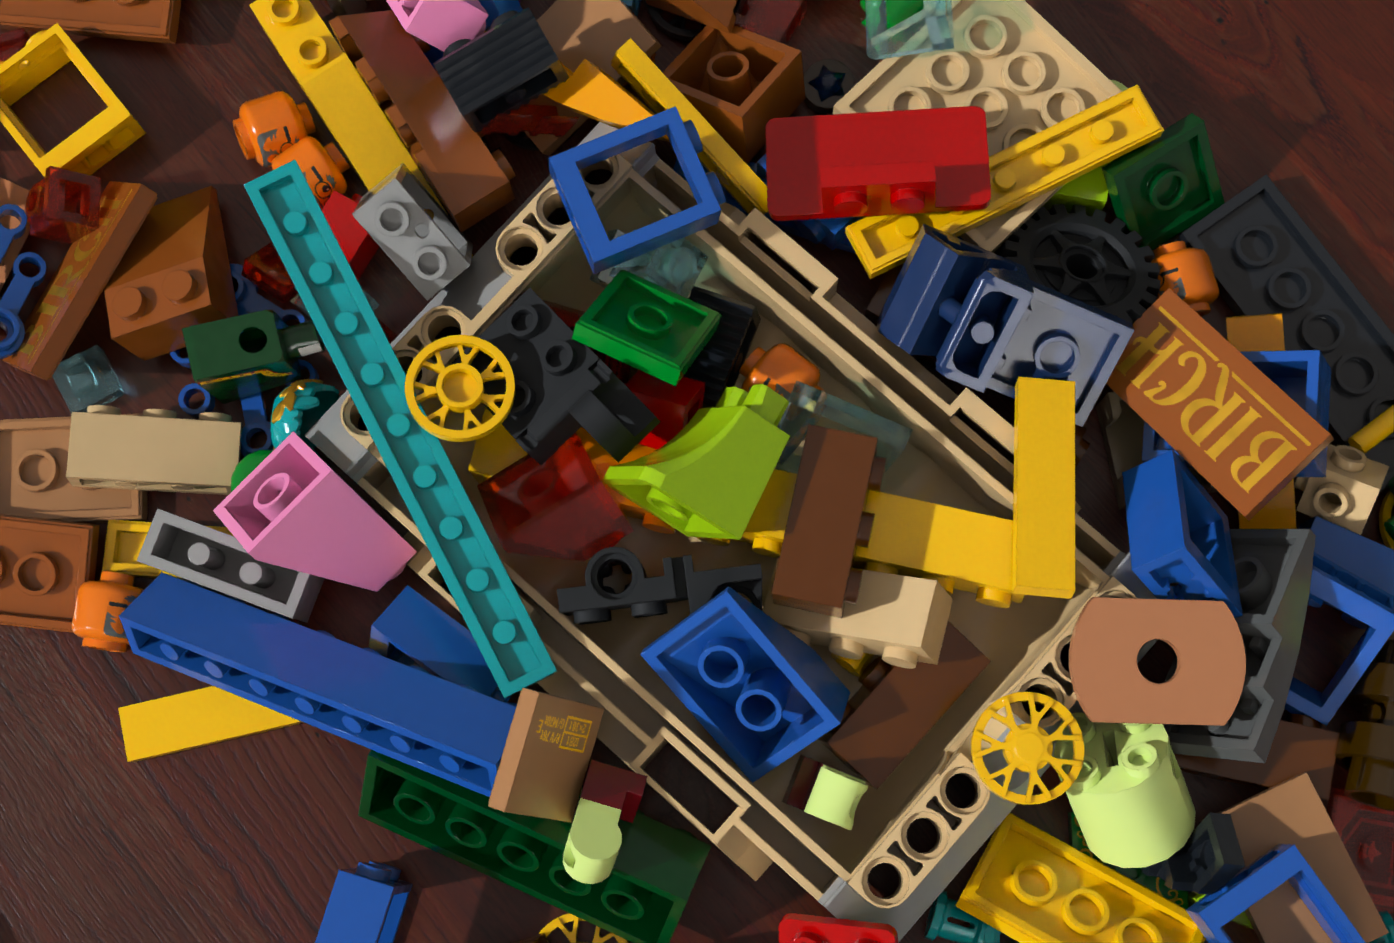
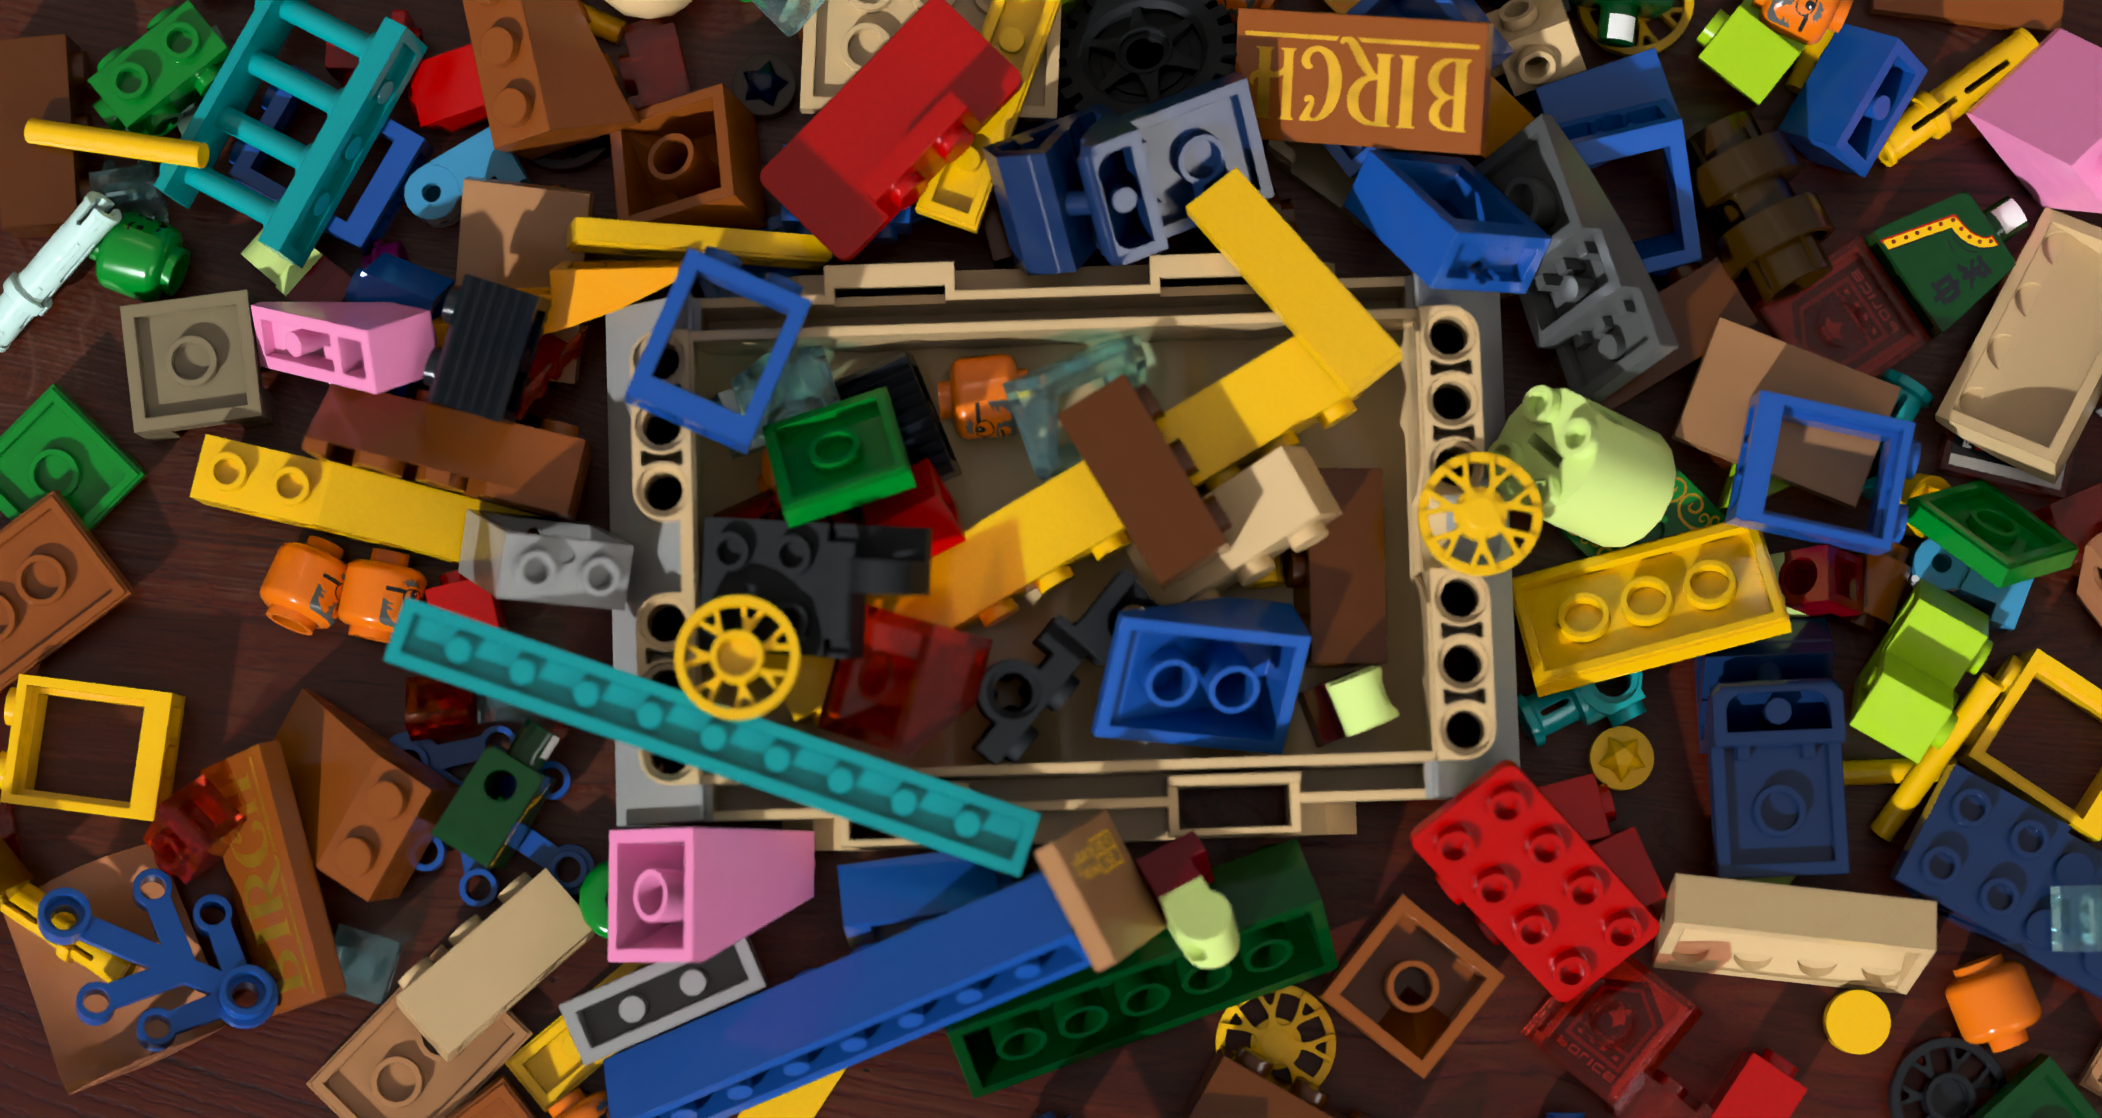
camera: 50 degrees left, 5 degrees up
teal hair [270,379,340,457] -> none
lime hips [603,384,790,540] -> none
nougat piece [1069,597,1246,726] -> none
black slope [1142,812,1245,895] -> none

